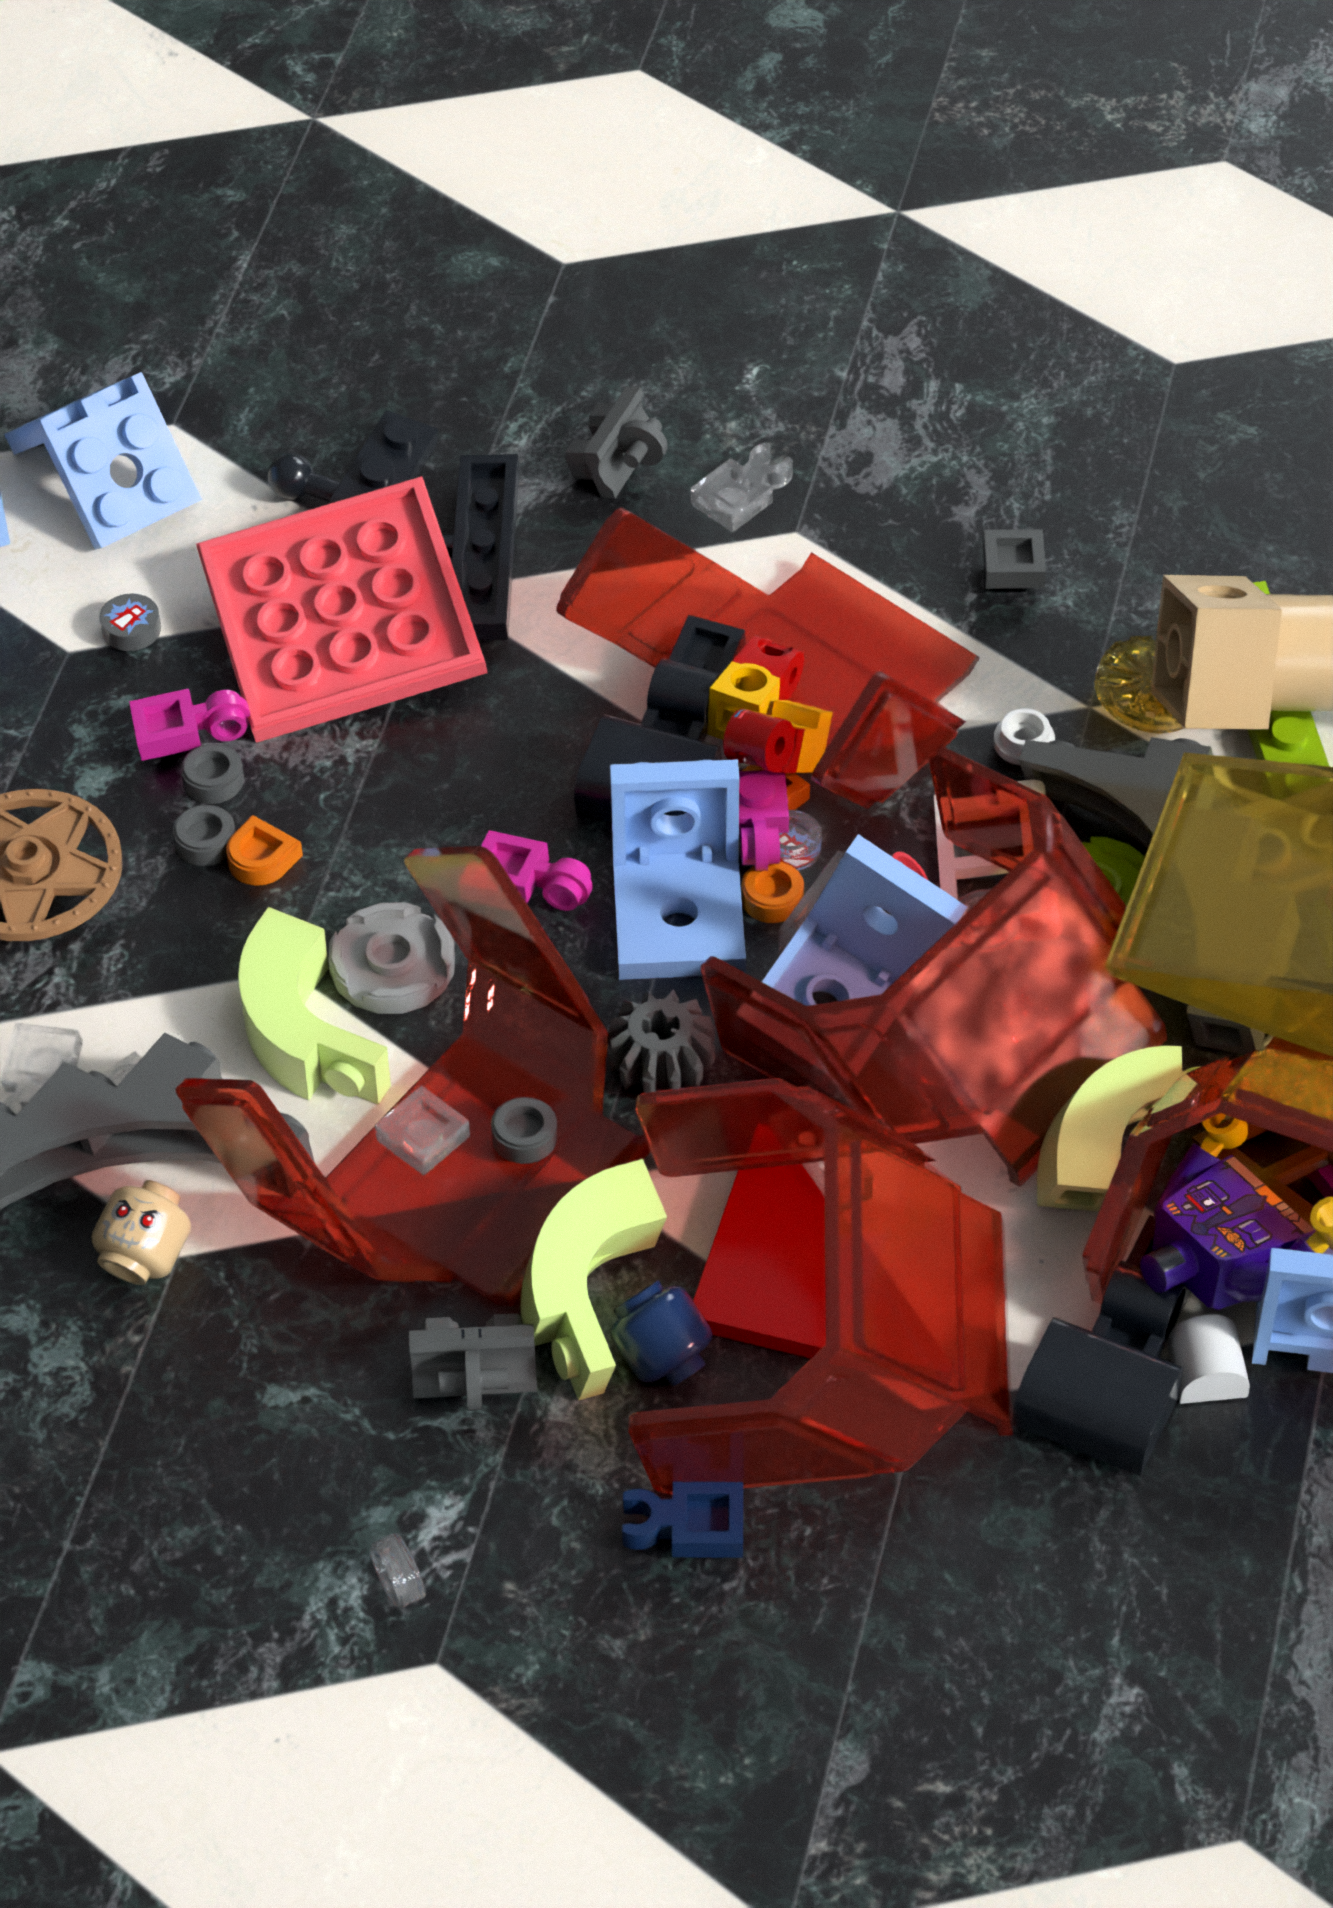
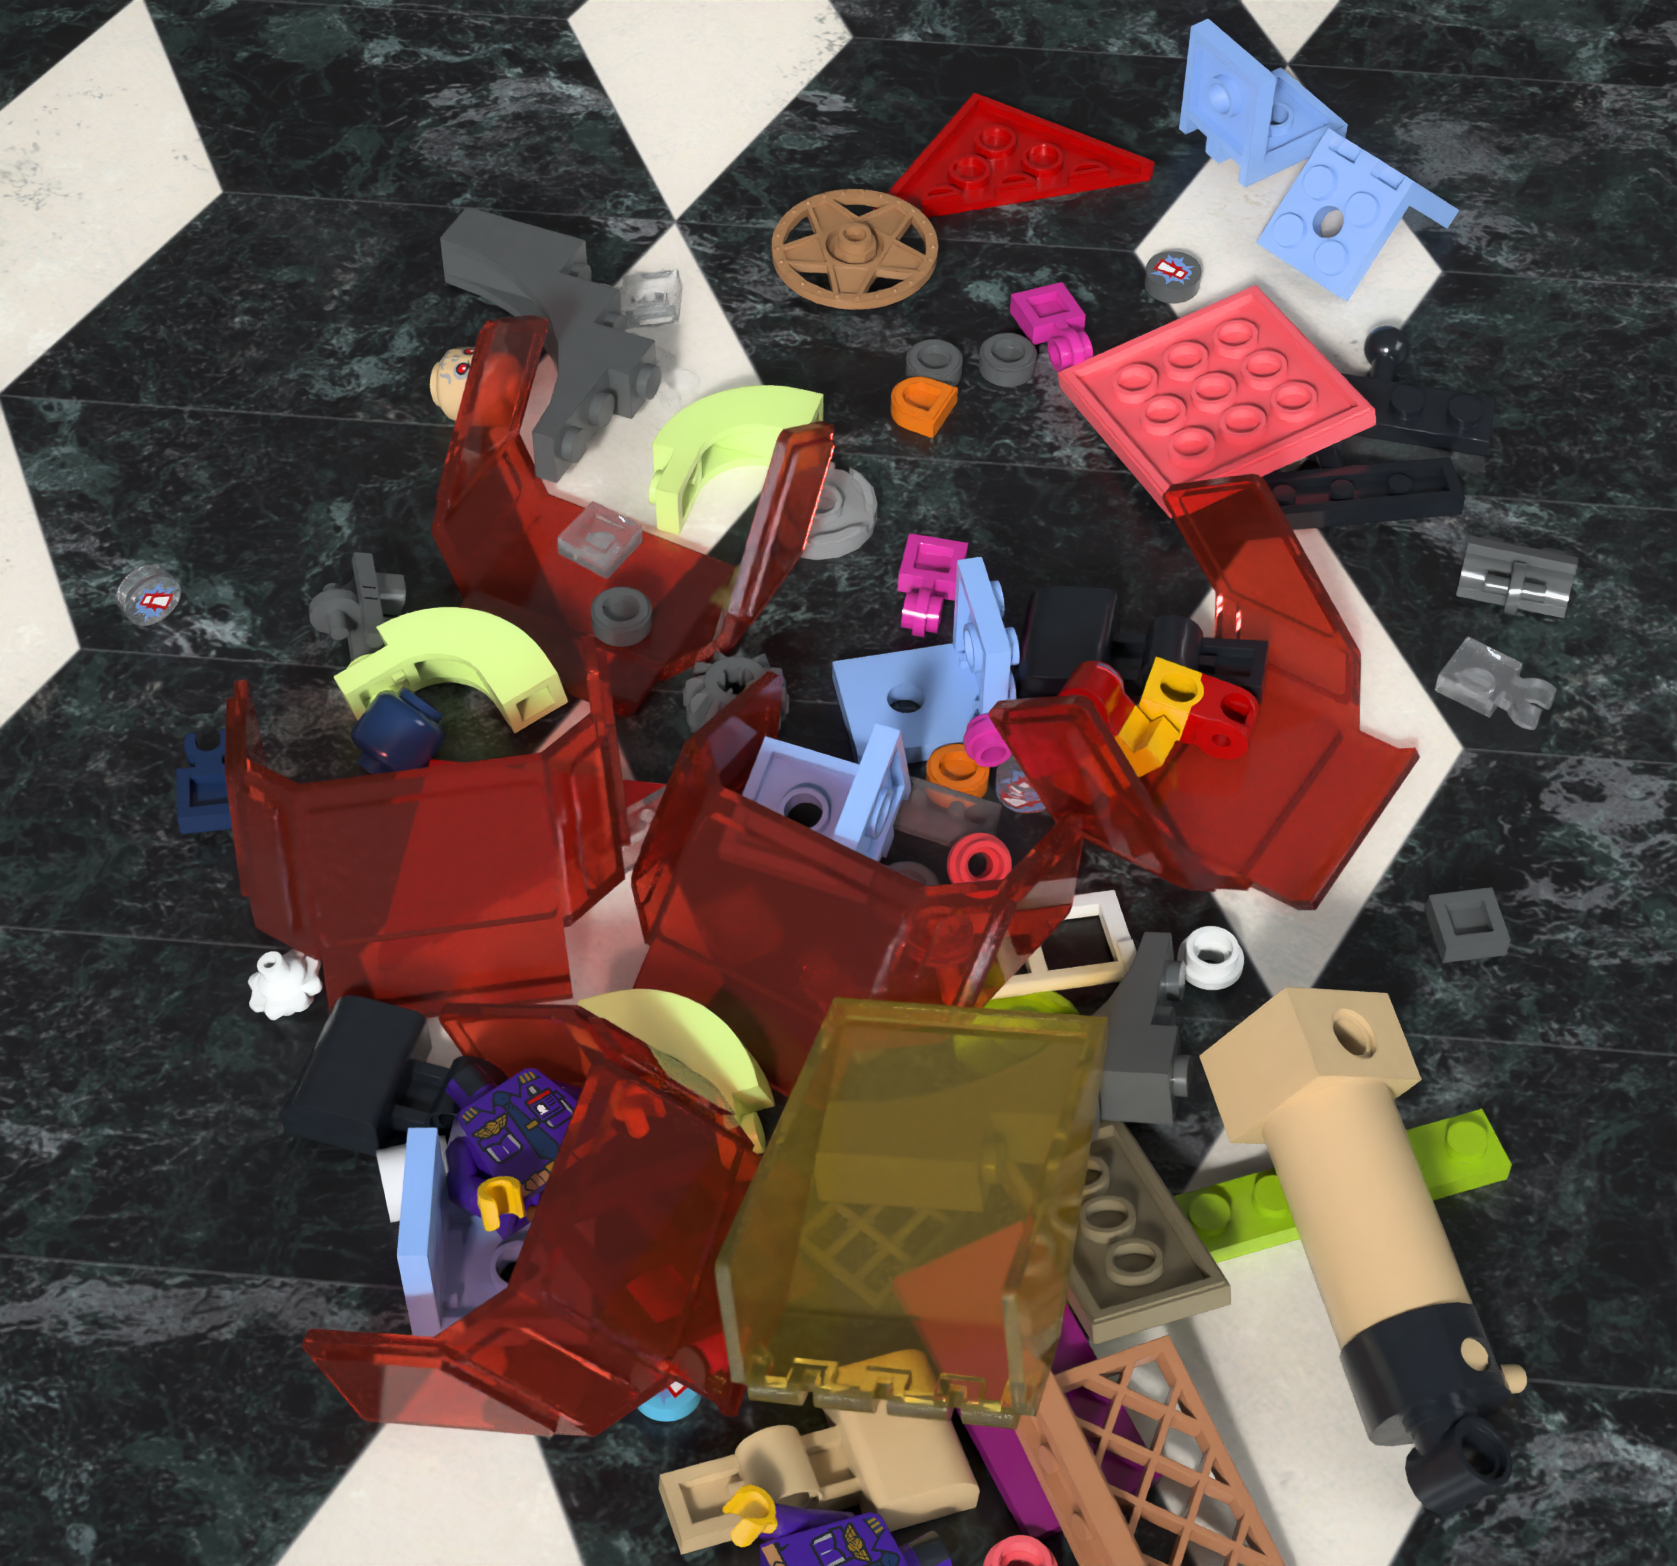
camera: 80 degrees right, 0 degrees up
none -> white plant [248,947,323,1020]

